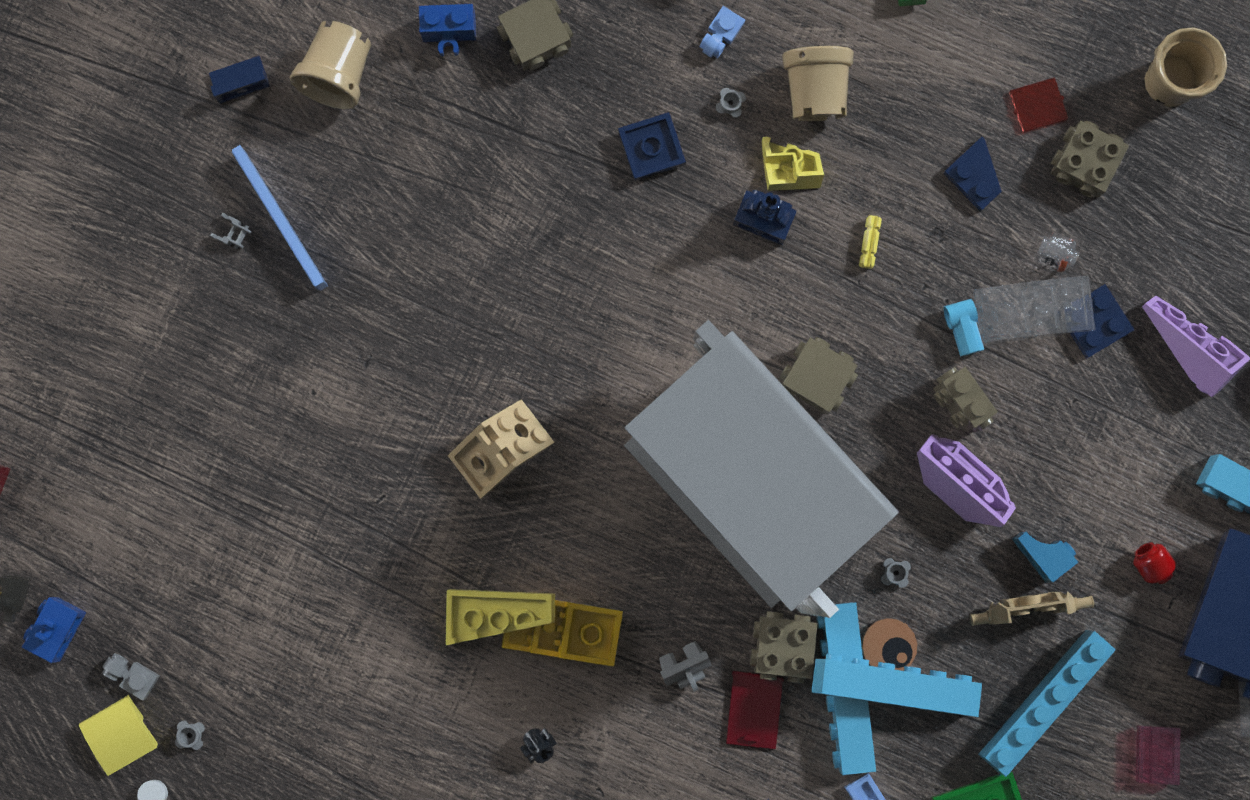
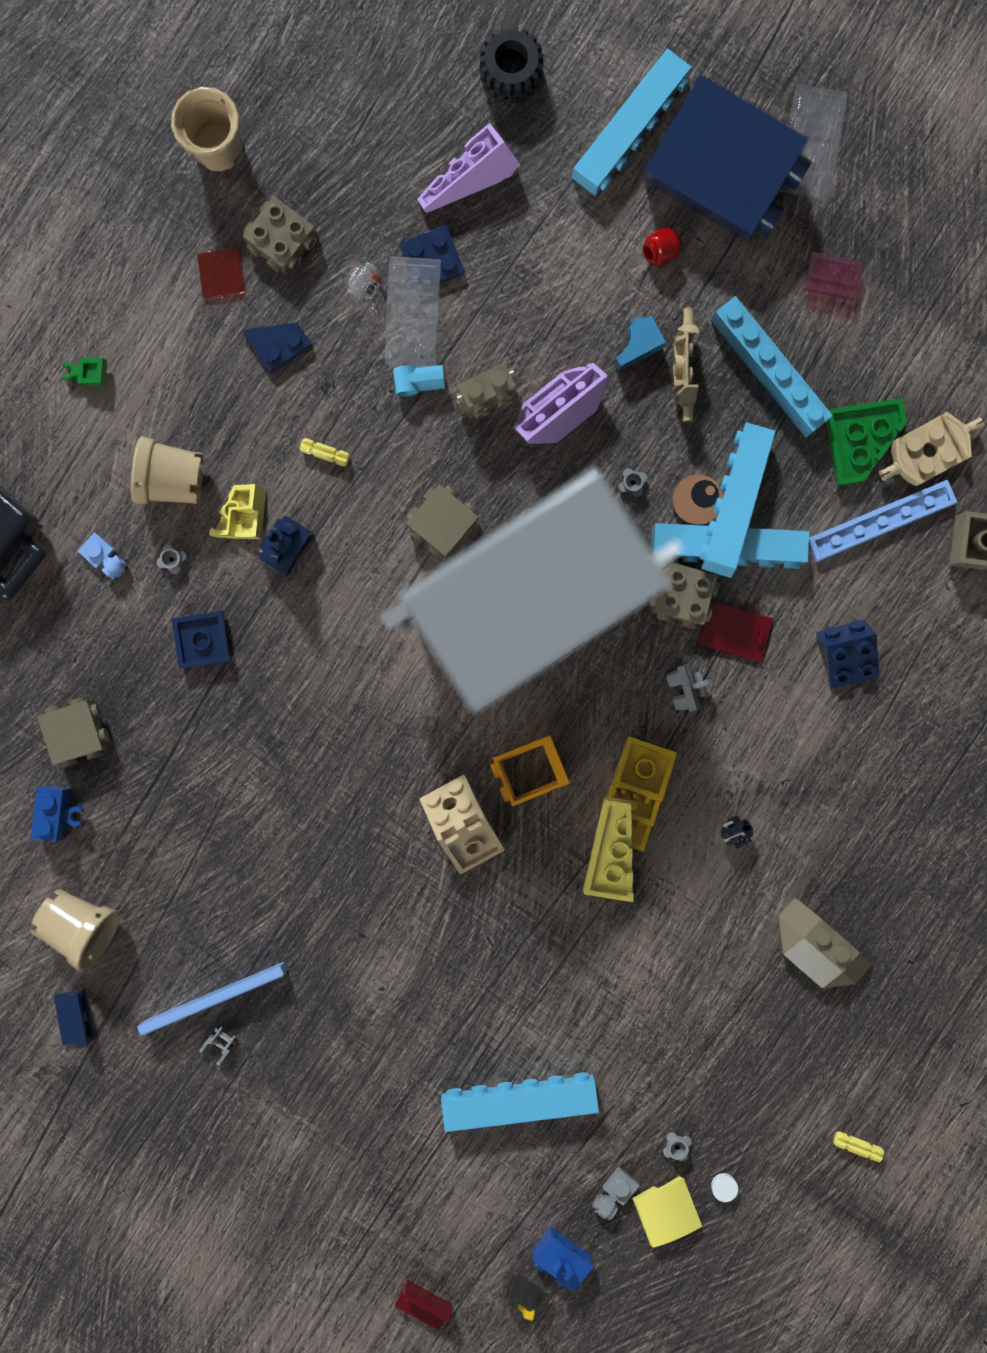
camera: 80 degrees left, 5 degrees up
none -> medium azure brick [441,1072,599,1132]
none -> light orange window [490,735,569,806]

